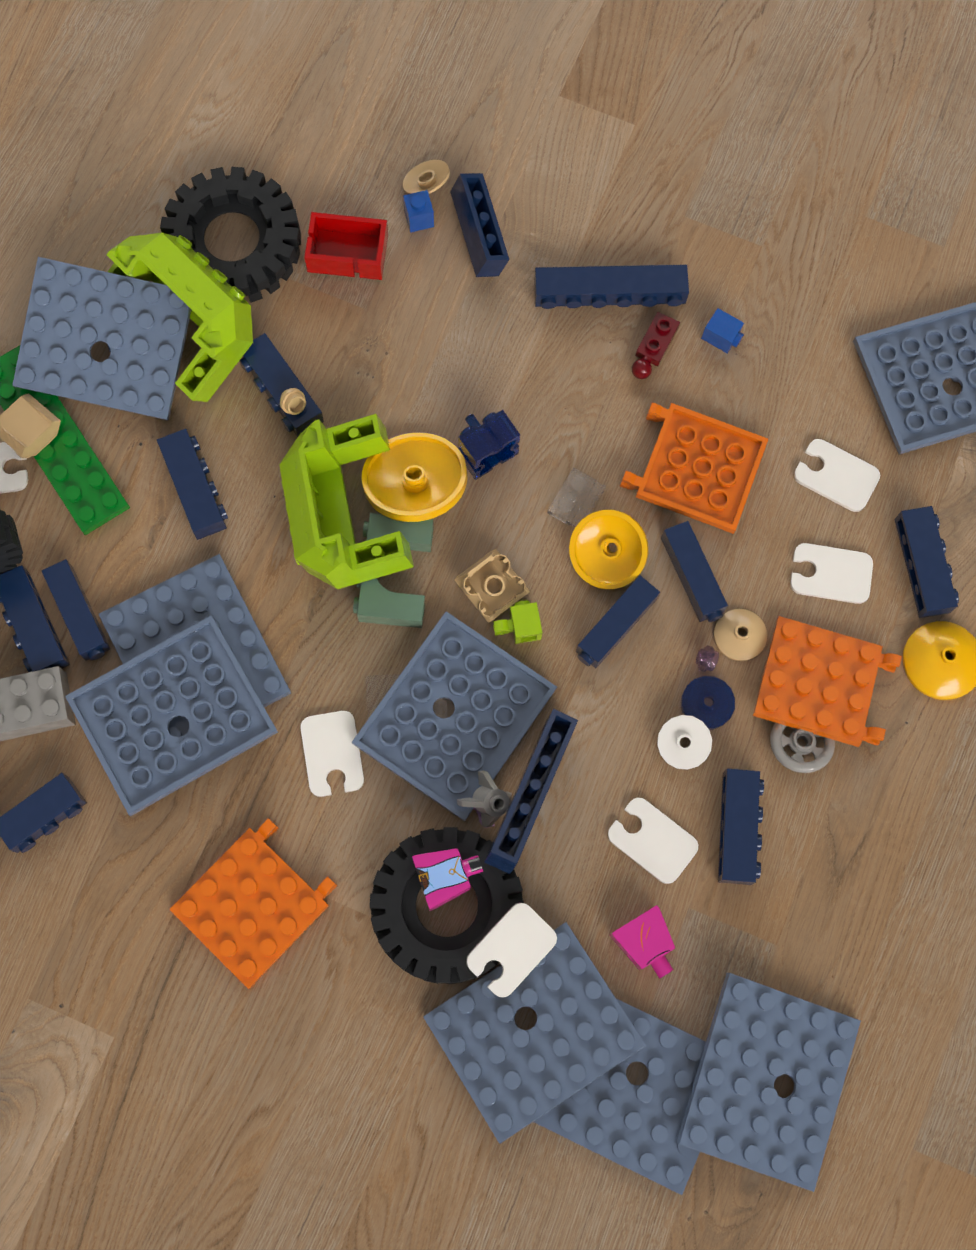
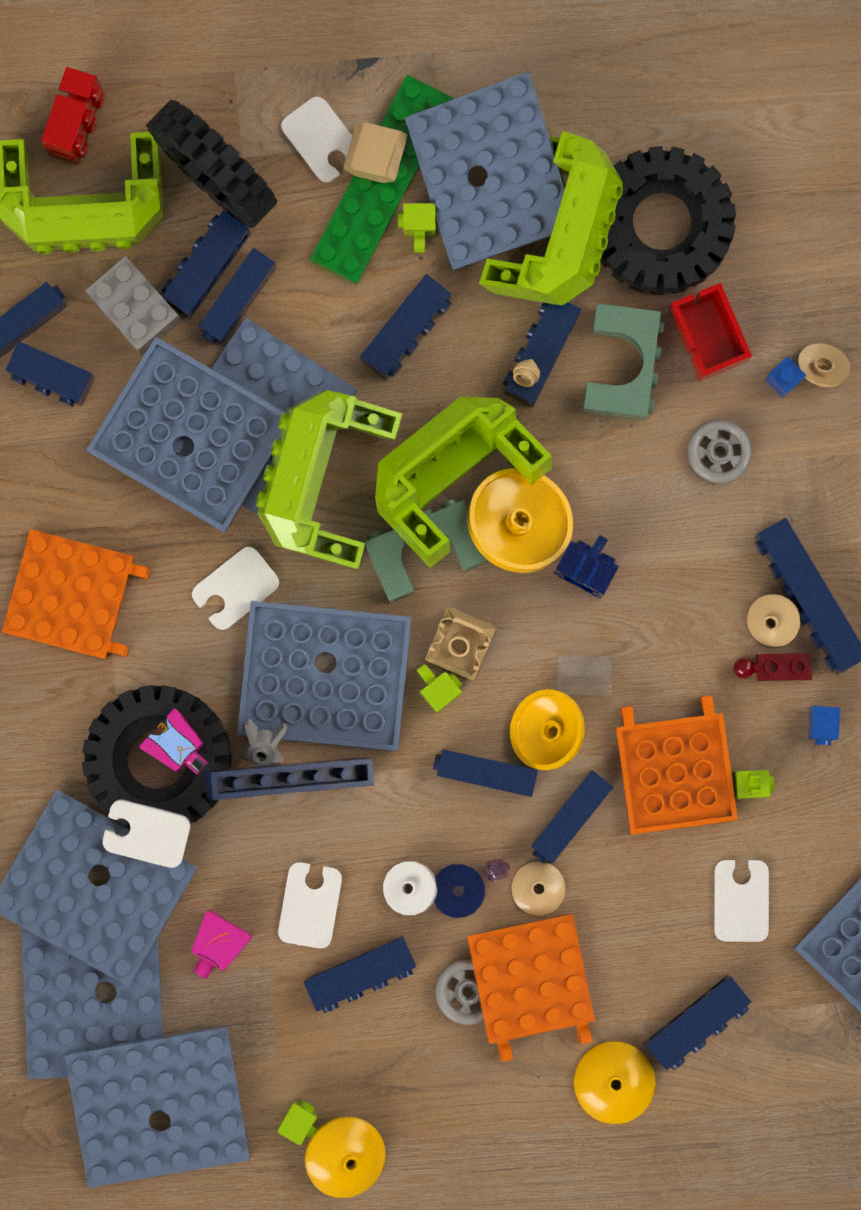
camera: 65 degrees right, 10 degrees up
dark blue brick [450,173,510,277] -> none
white piece [790,543,873,604] -> none
none -> lime wedge [256,390,402,569]
none -> lime brick [277,1099,319,1146]
none -> yellow dish [305,1116,386,1198]
none -> lime brick [398,203,435,253]
none -> sand green arch [582,303,664,421]
none -> light grey plate [688,420,752,483]
none -> lime brick [733,770,775,799]
none -> tan dish [747,594,801,647]

